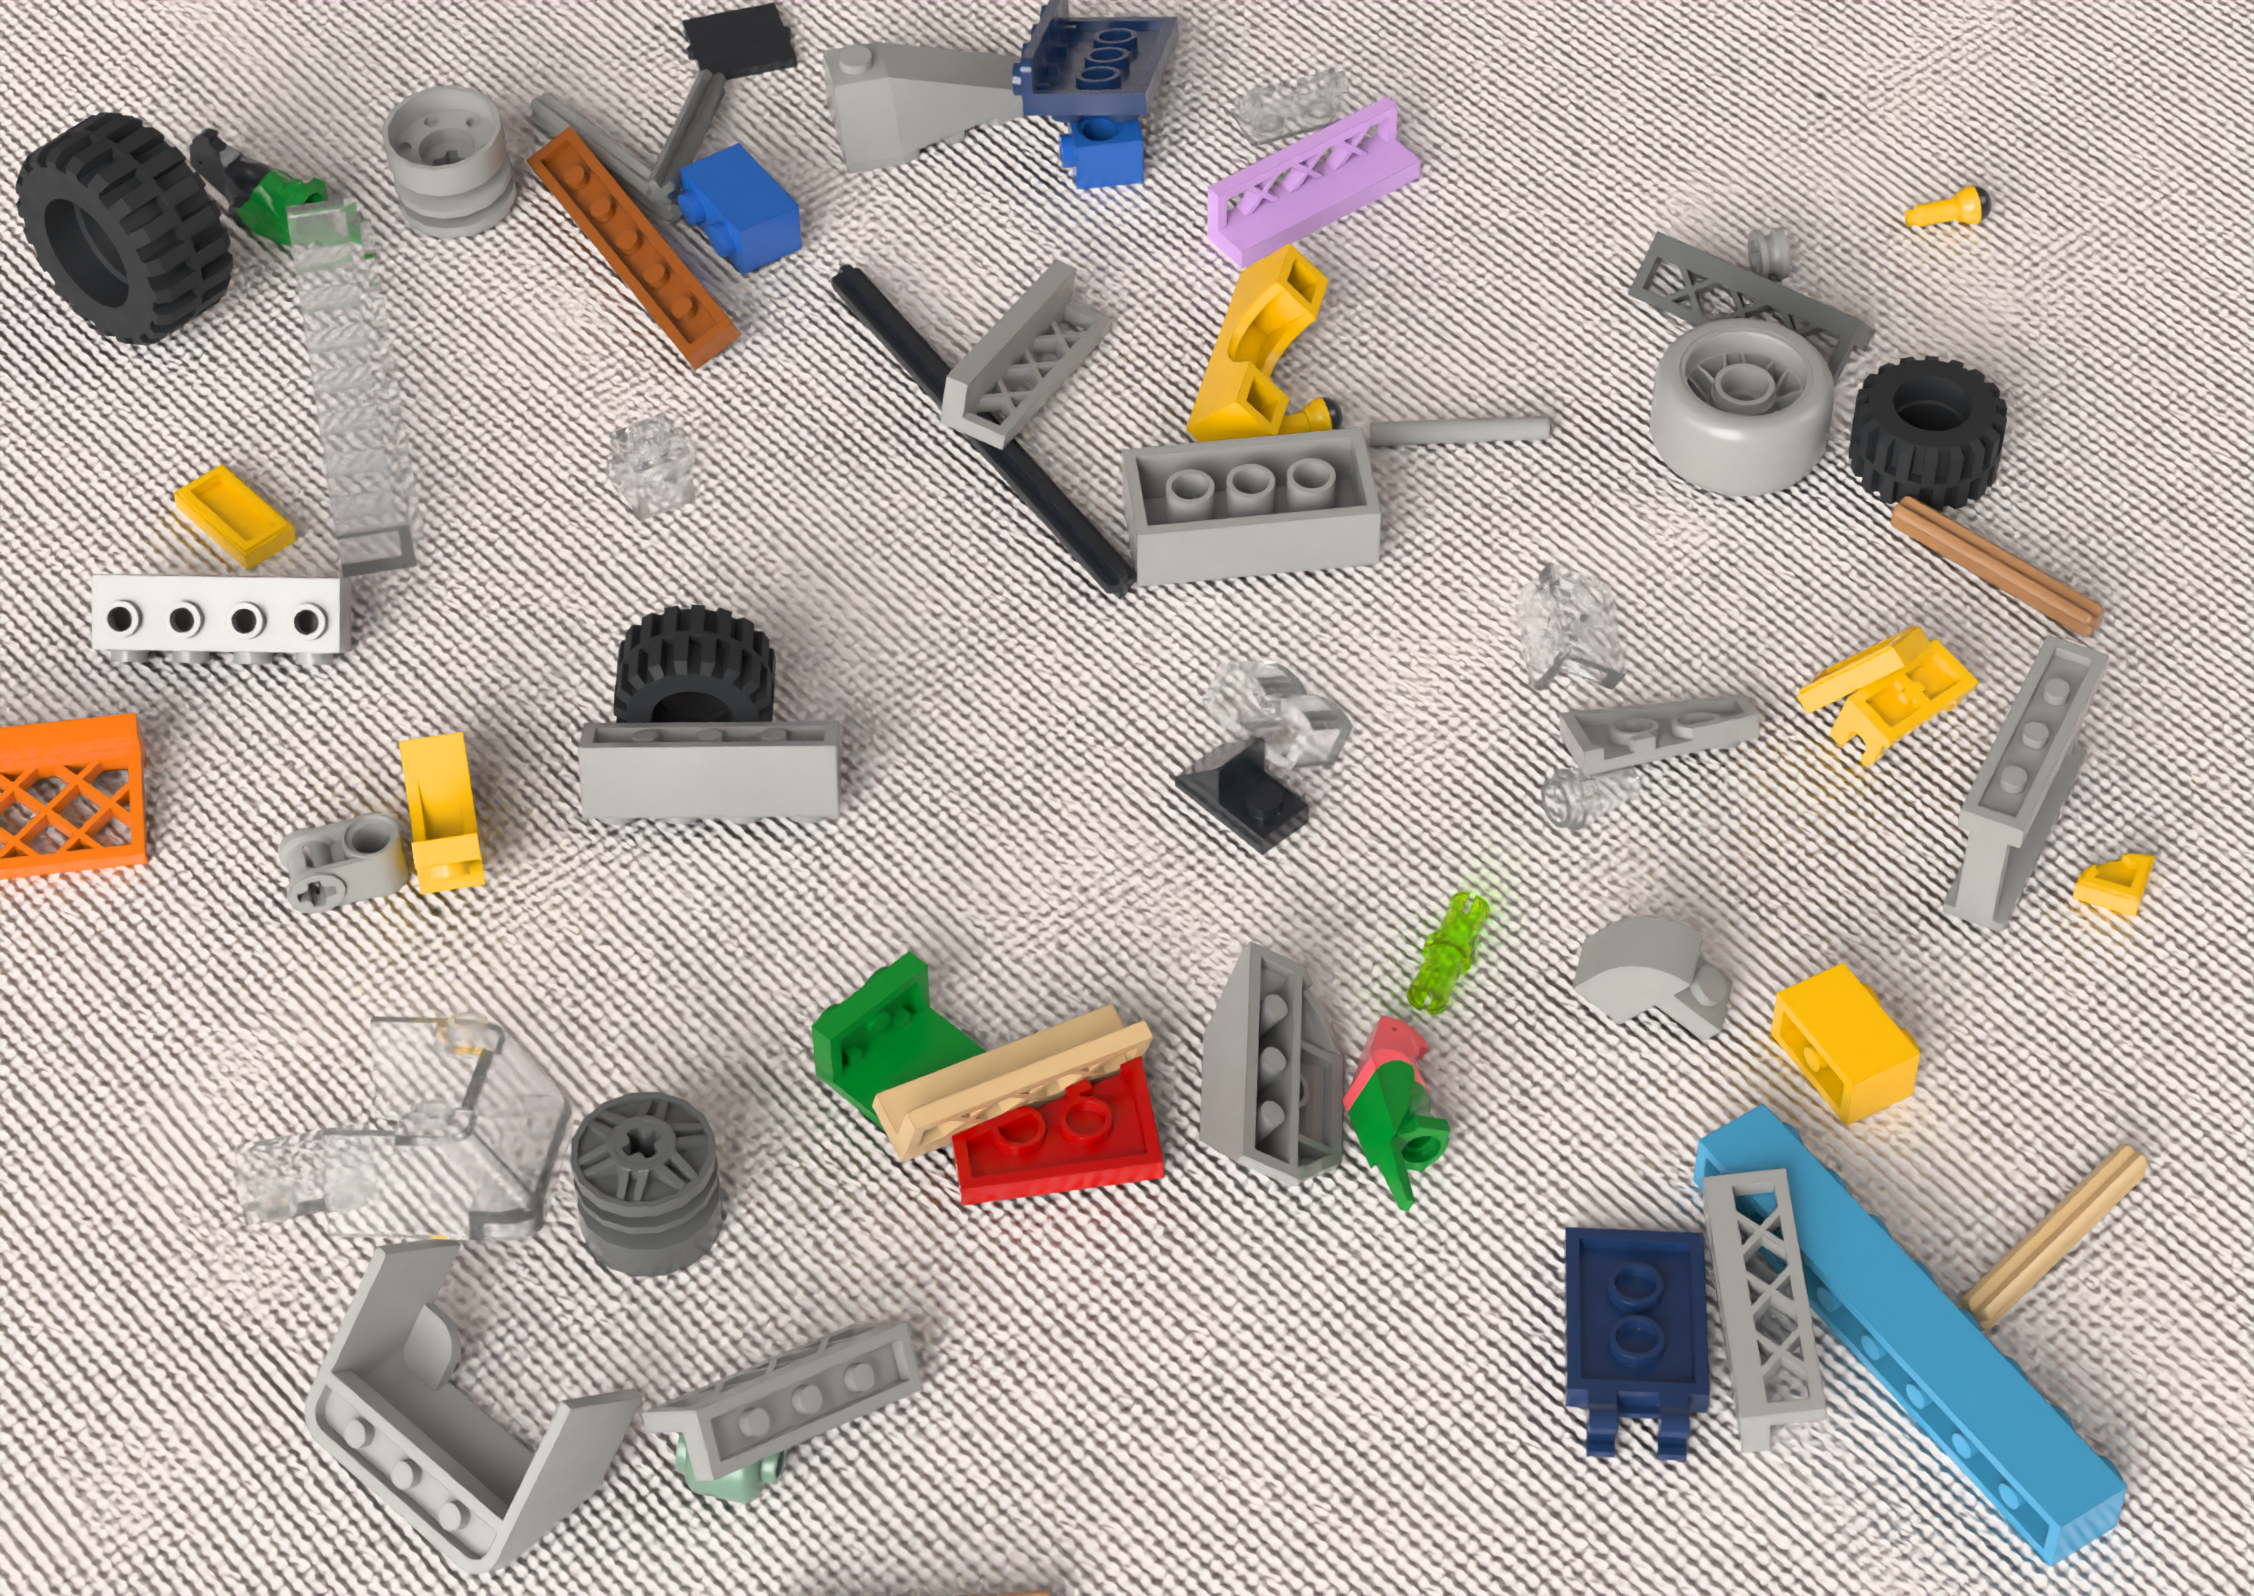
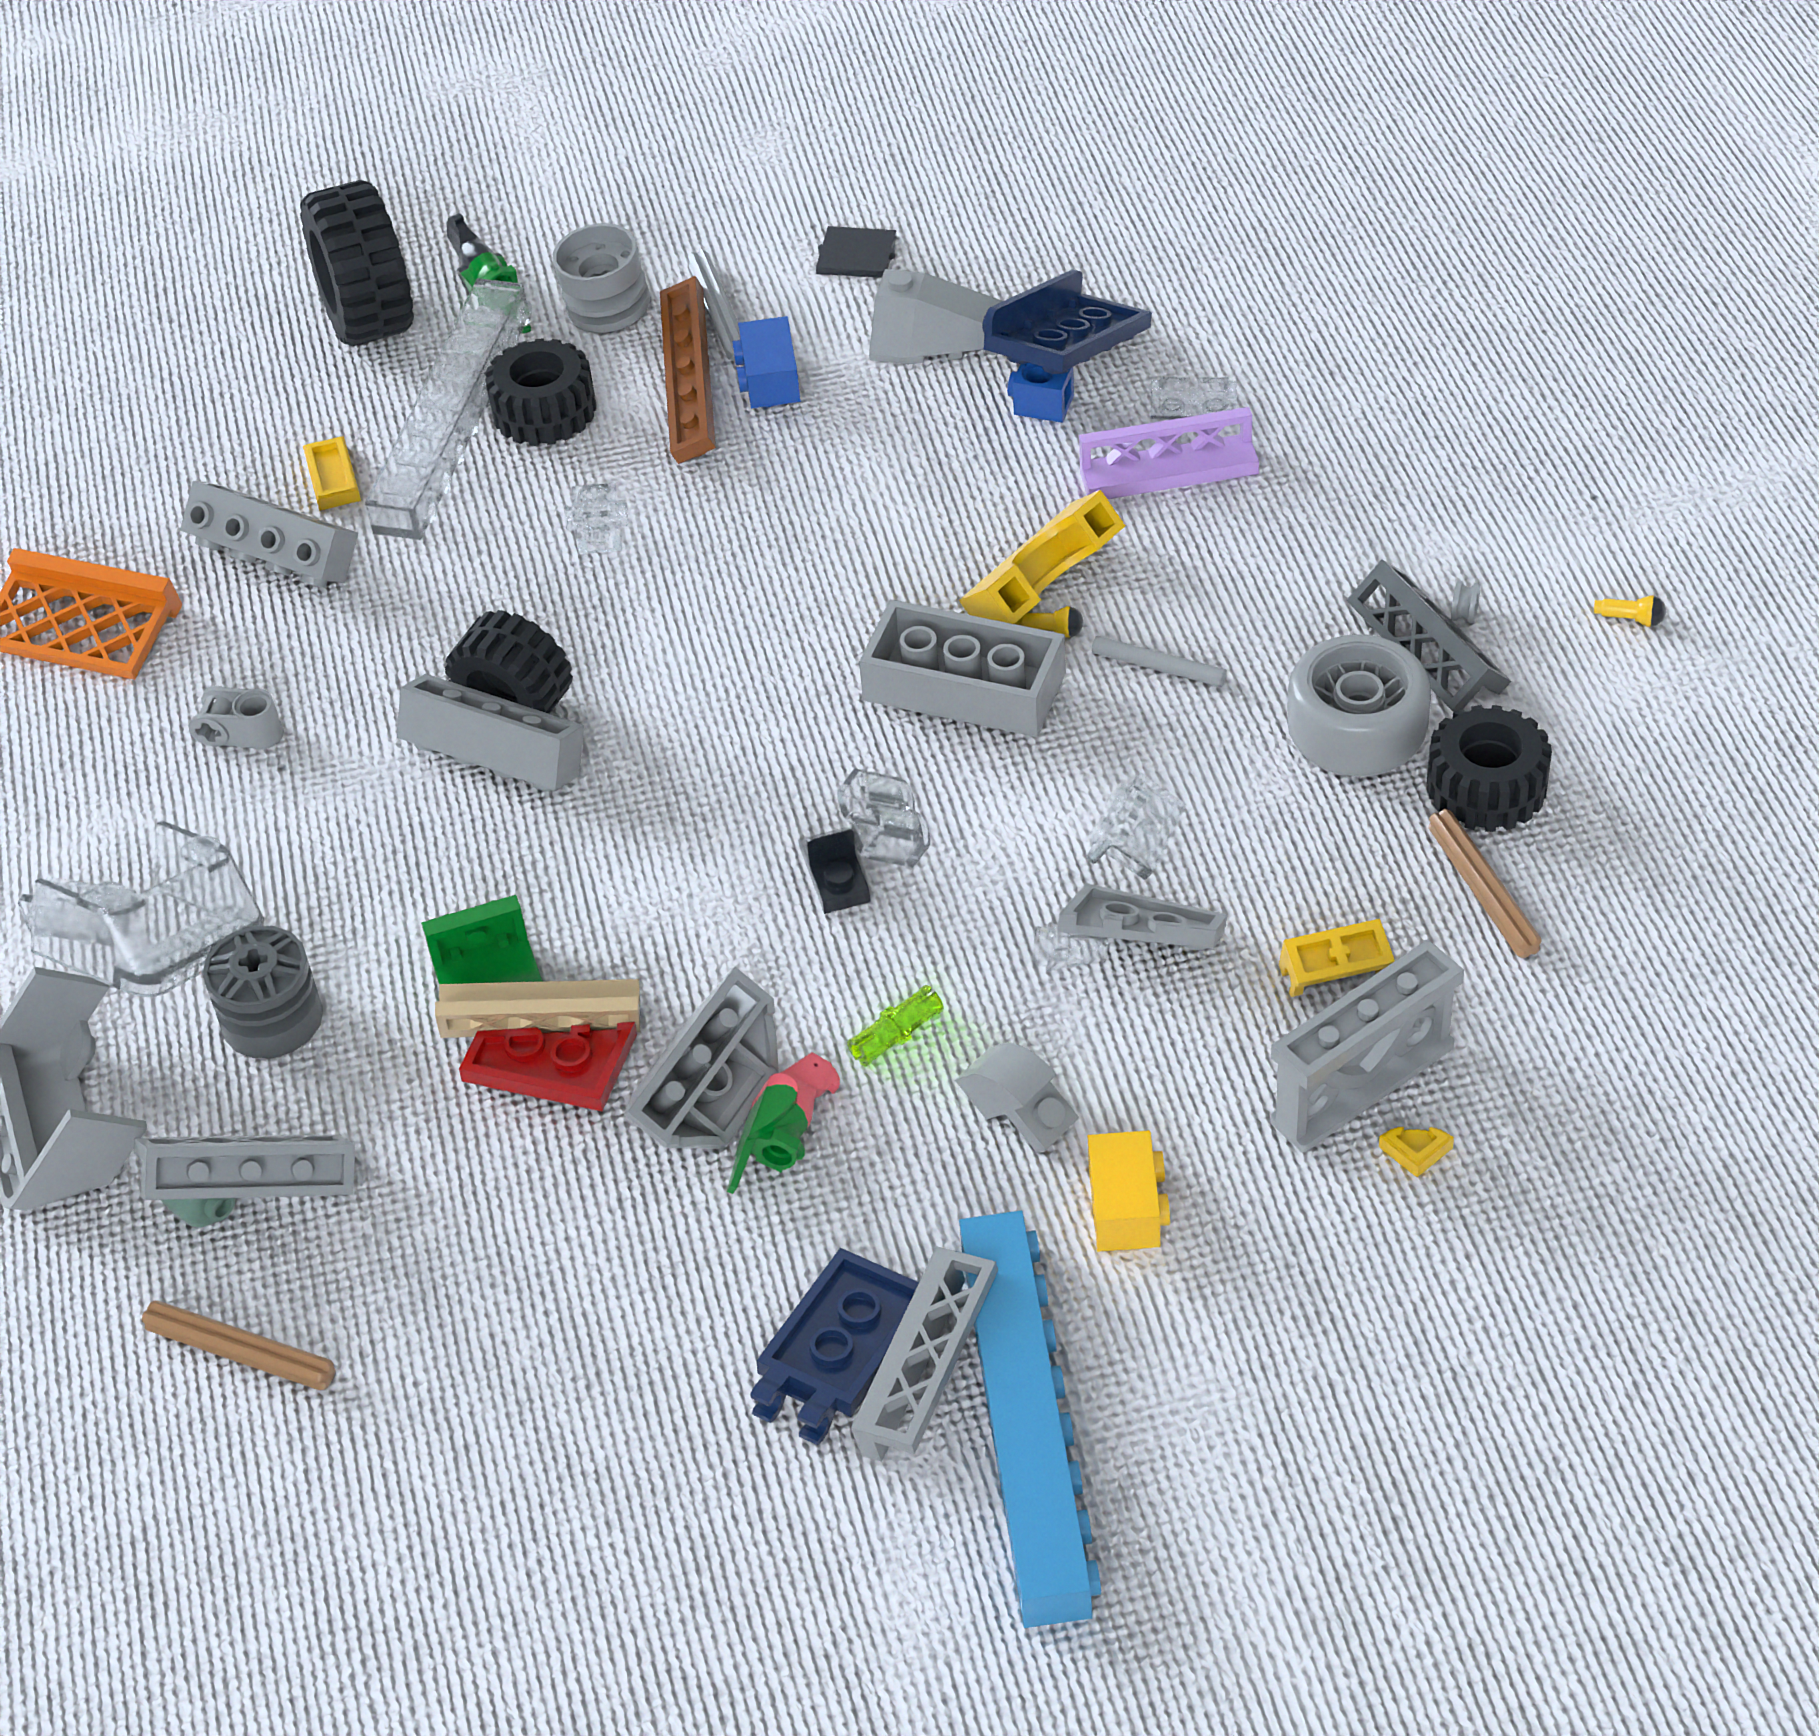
camera: 30 degrees right, 0 degrees up
yellow arch [399,732,486,894] -> none
dark grey axle [646,69,727,206] -> none
black axle [831,264,1136,597] -> none
light grey fence [940,260,1112,450] -> none
yellow tile [1797,625,1930,714] -> none
tan axle [1960,1144,2148,1331] -> none
none -> black tyre [485,338,596,446]

